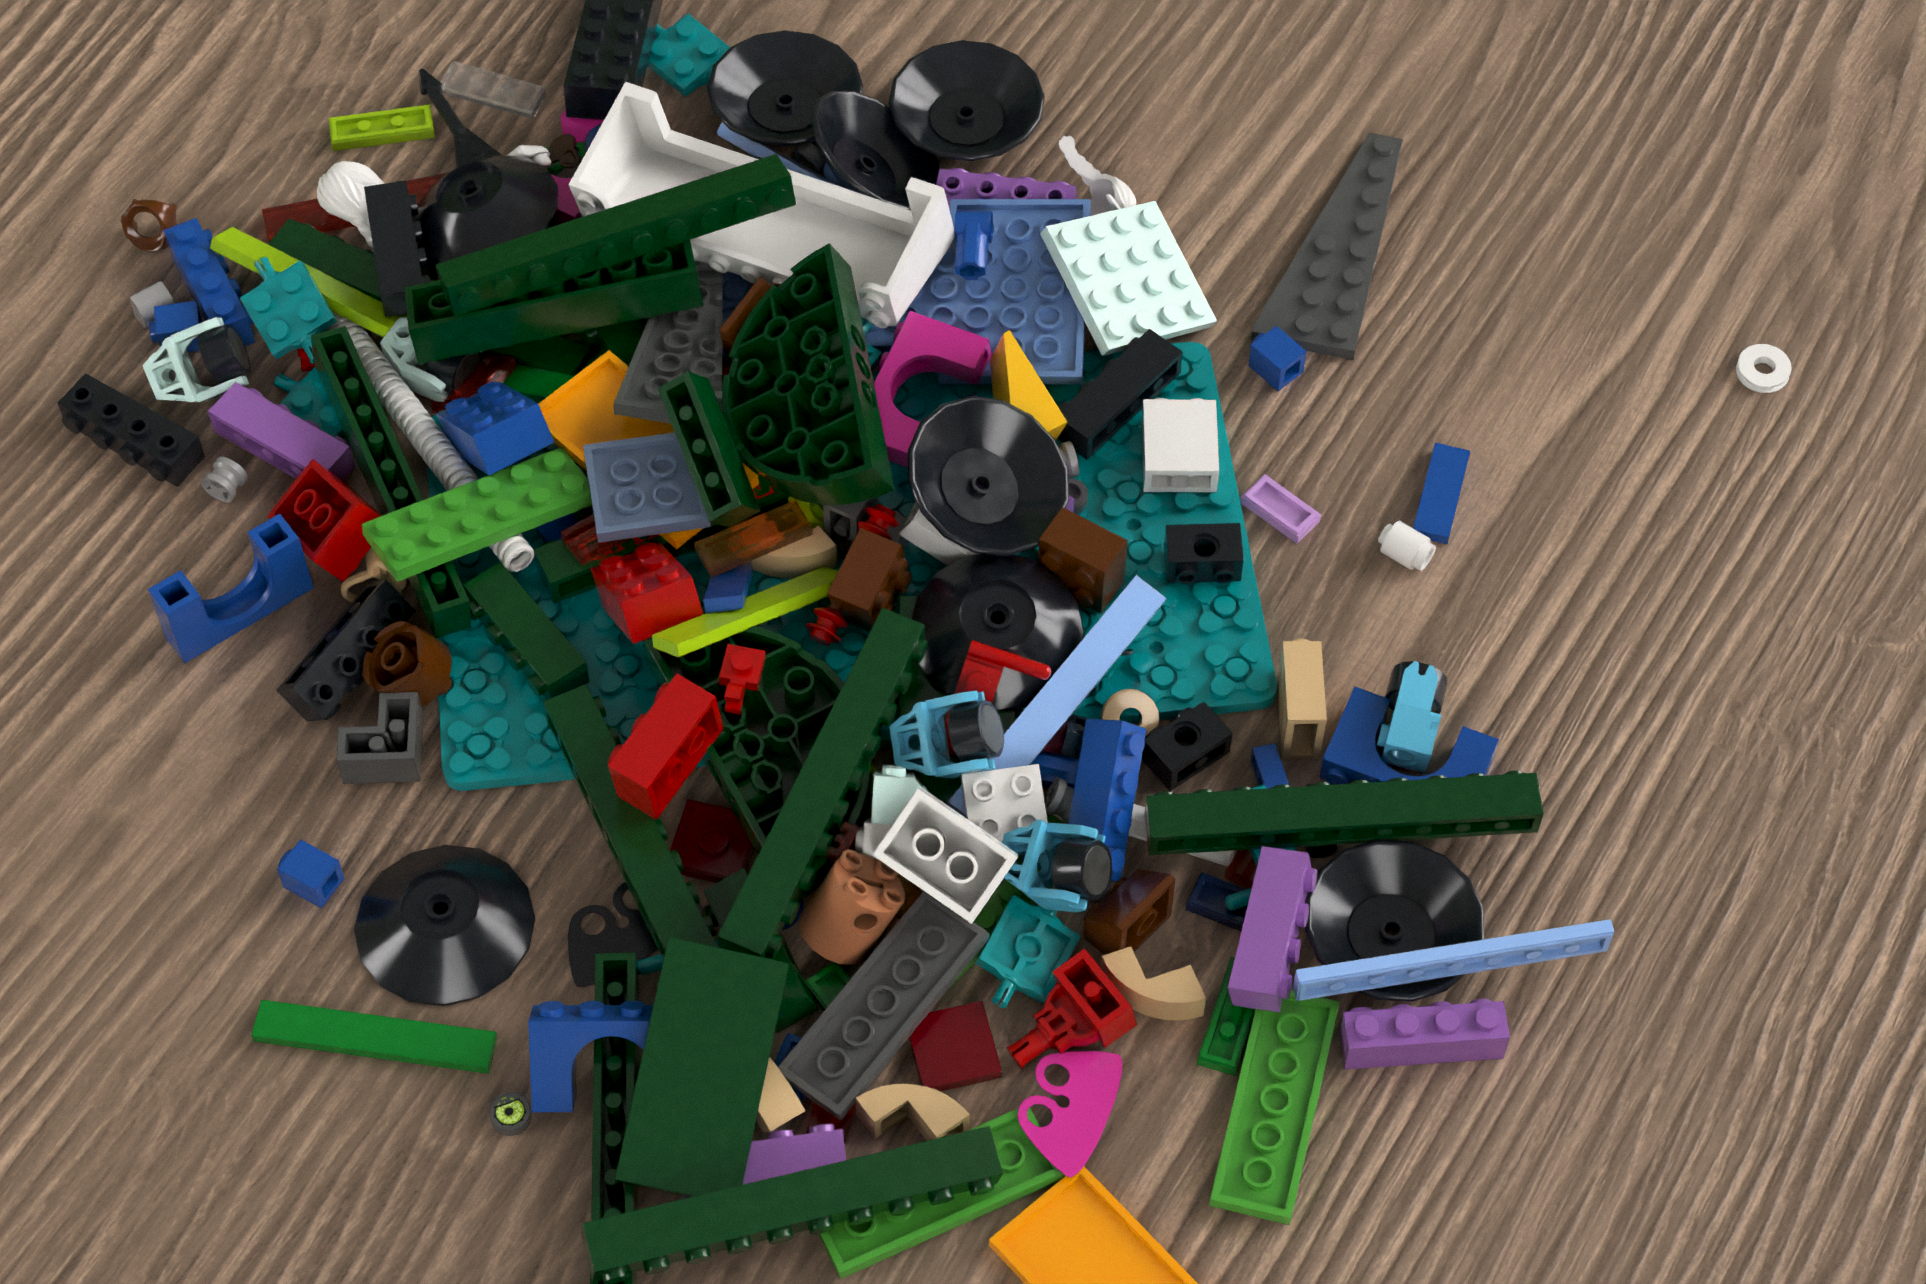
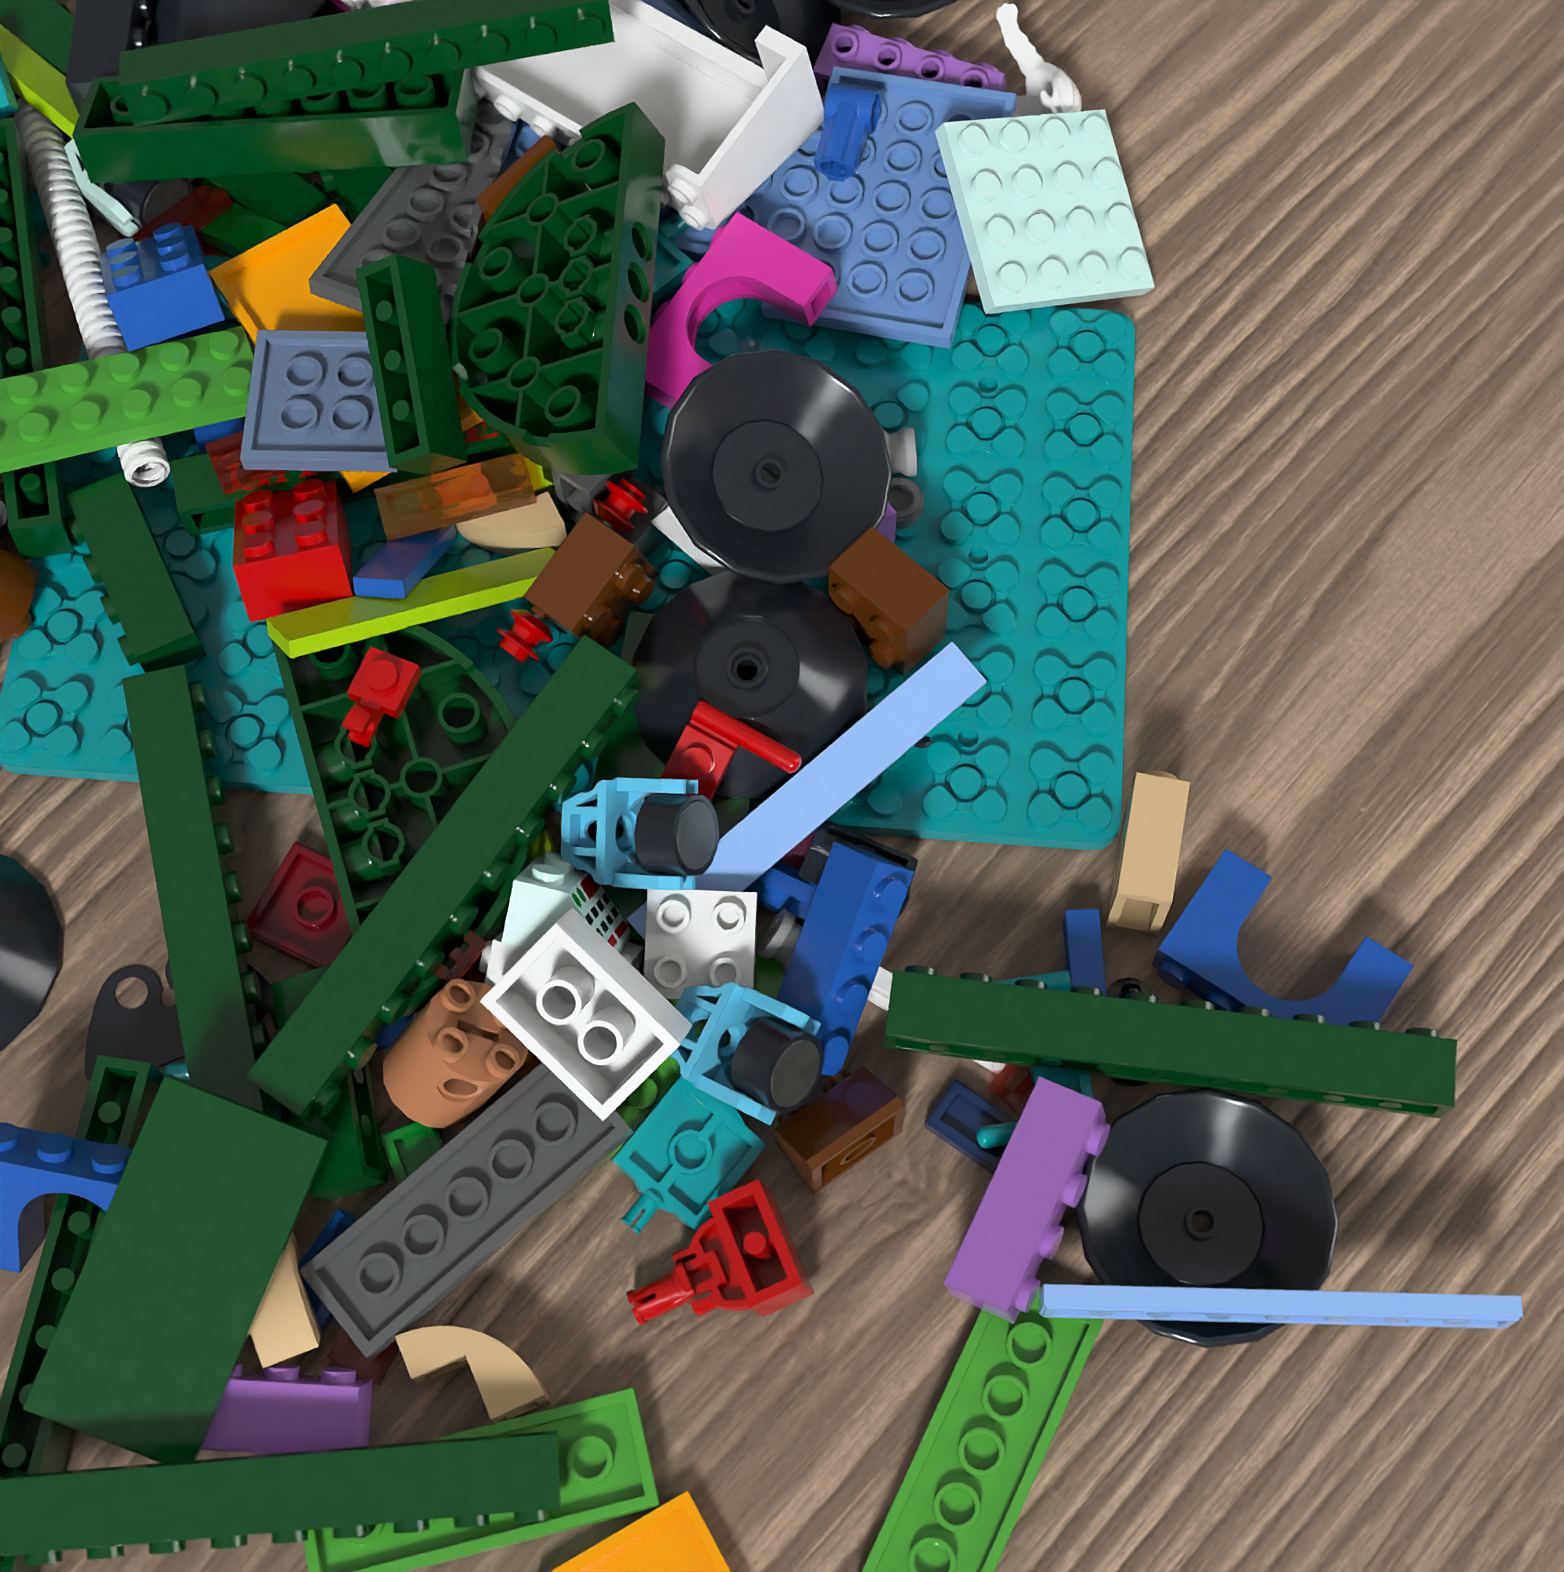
camera: 15 degrees right, 10 degrees up
red brick [608,673,724,820] -> none
dark red tile [909,1001,1002,1091] -> none
yellow slope [990,330,1067,441] -> none
dark pink piece [1017,1051,1122,1178] -> none
black brick [1057,329,1183,460] -> none
tan brick [1100,946,1206,1020] -> none
tan piece [1101,689,1159,737] -> none
white brick [1141,398,1219,492] -> none
black brick [1142,702,1233,791] -> none
black brick [1164,523,1244,584] -> none
green tile [1196,957,1255,1076] -> none
lavender tile [1241,474,1321,544] -> none
blue brick [1248,326,1307,391] -> none
dark grey wing [1251,133,1403,360] -> none
medium lavender brick [1339,999,1510,1070] -> none
medium azure piece [1377,661,1448,773] -> none
white brick [1378,521,1436,571] -> none
blue tile [1413,443,1470,544] -> none

